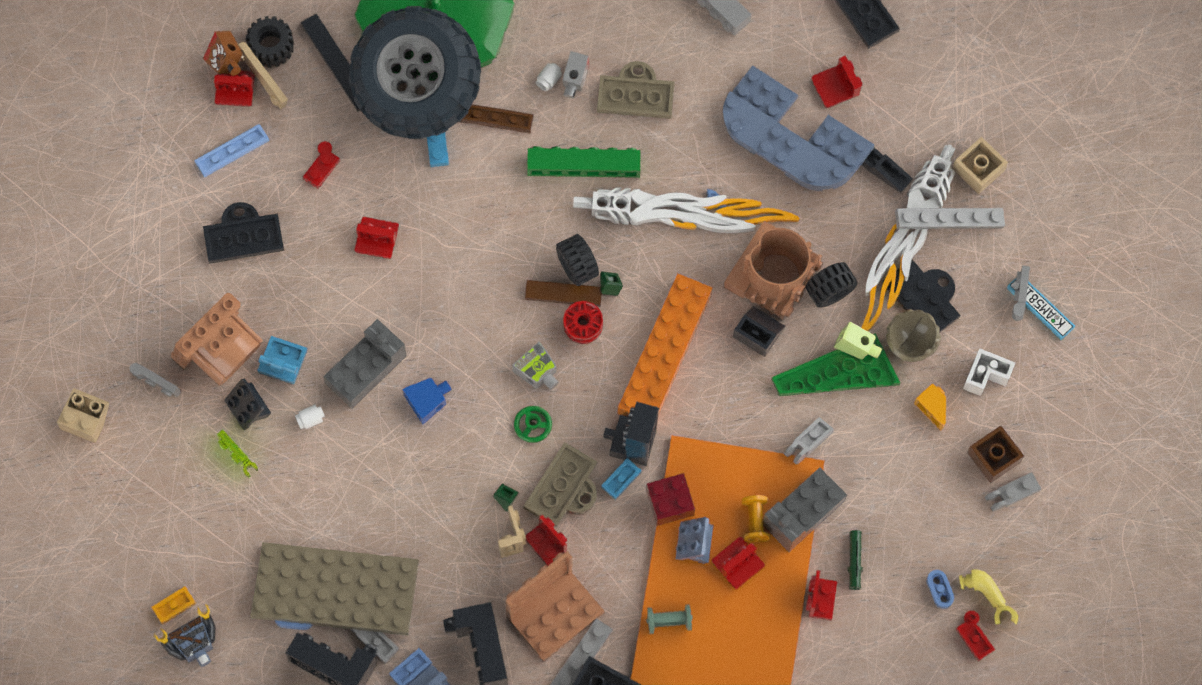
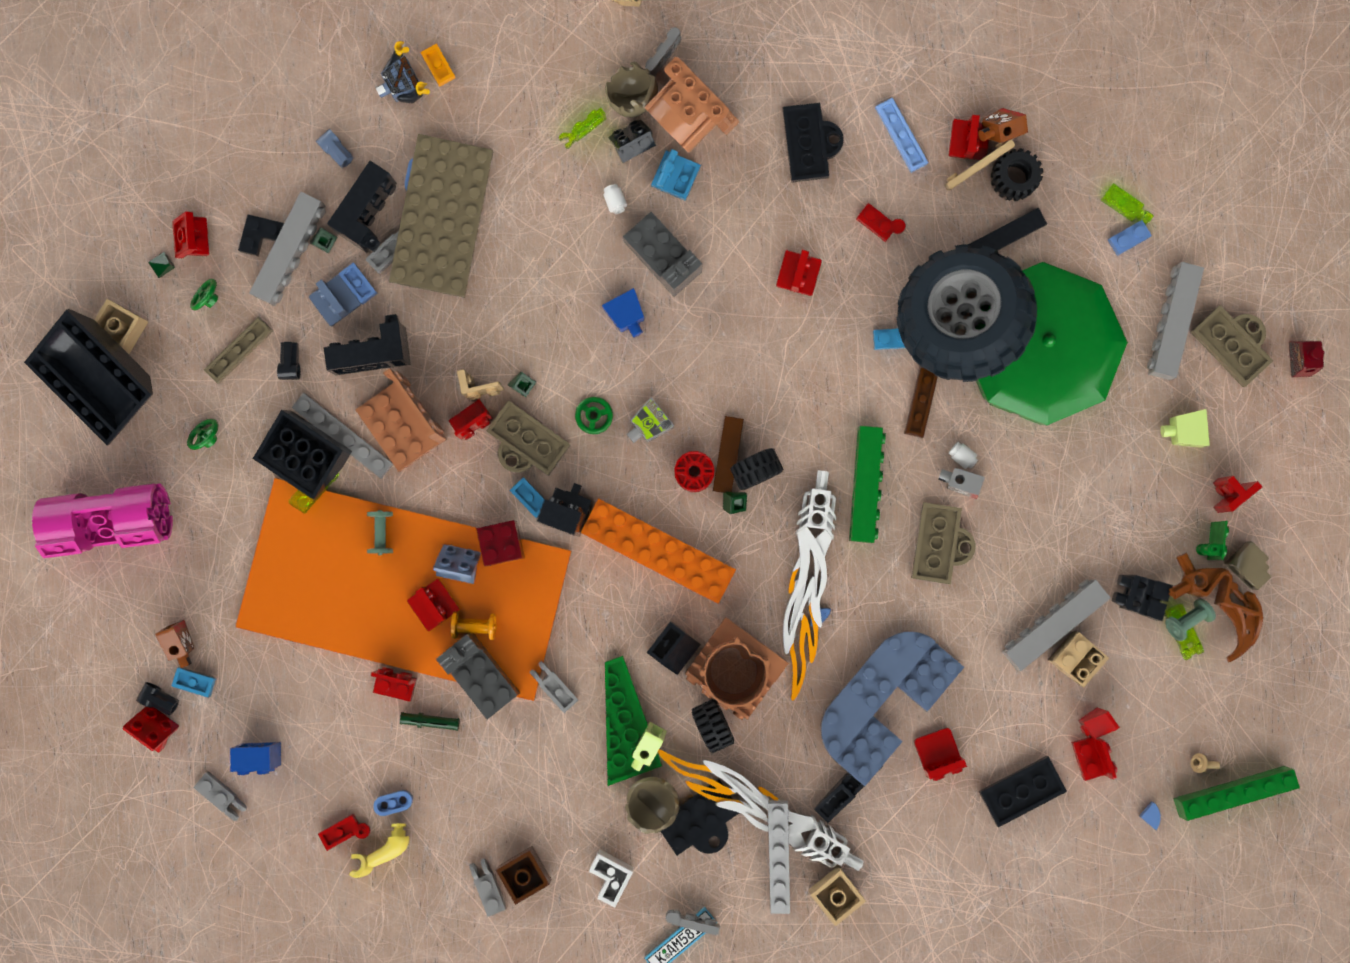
camera: 100 degrees right, 15 degrees up
light orange slope [914,383,946,431] -> none
none -> dark tan piece [605,62,658,118]

